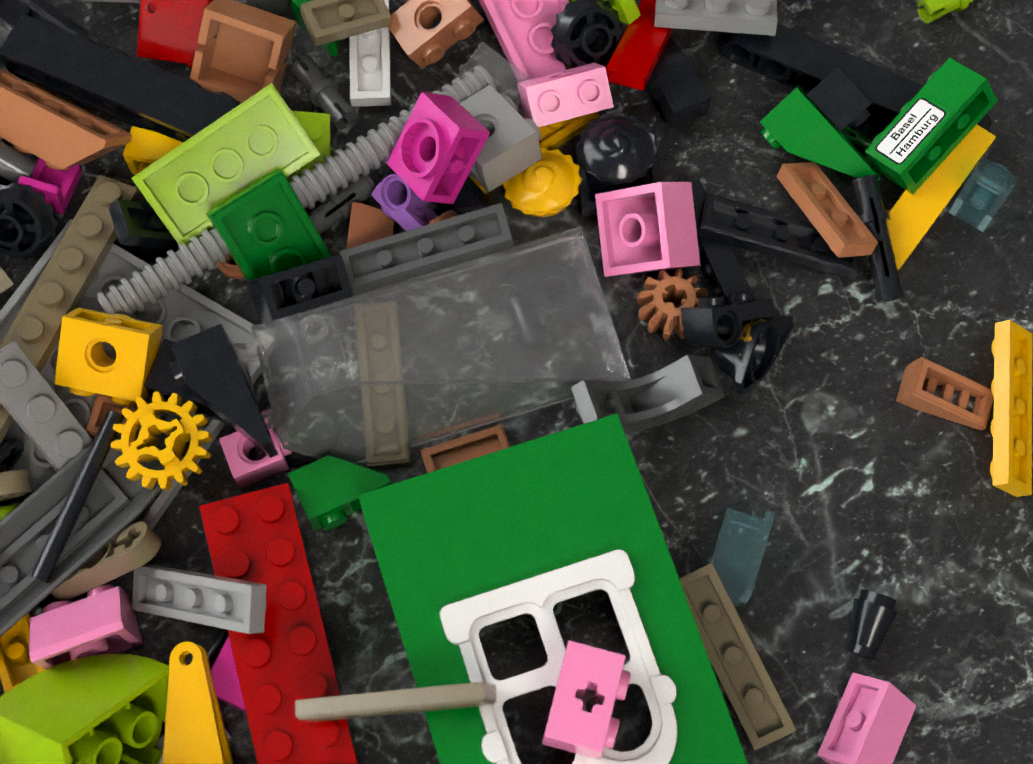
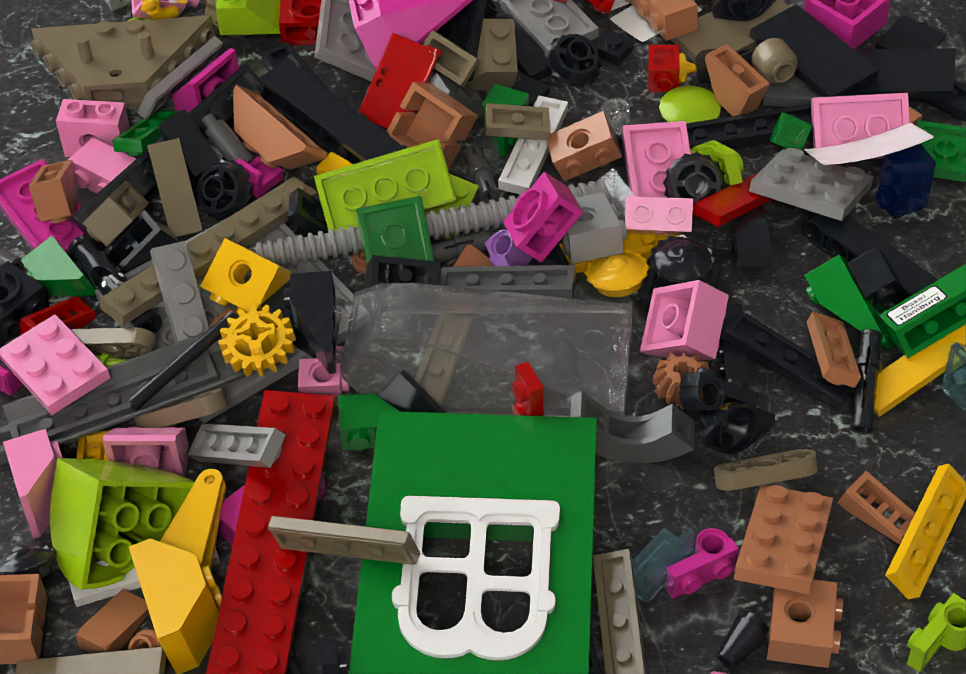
camera: 25 degrees right, 20 degrees down
bright pink brick [542,640,631,759] -> none
none -> black tile [379,370,447,413]
none -> red plate [511,361,544,416]
none -> dark pink plate [665,528,739,599]
none -> dark tan beam [714,449,818,491]
none -> nougat plate [734,485,833,595]
none -> nougat brick [767,580,843,668]

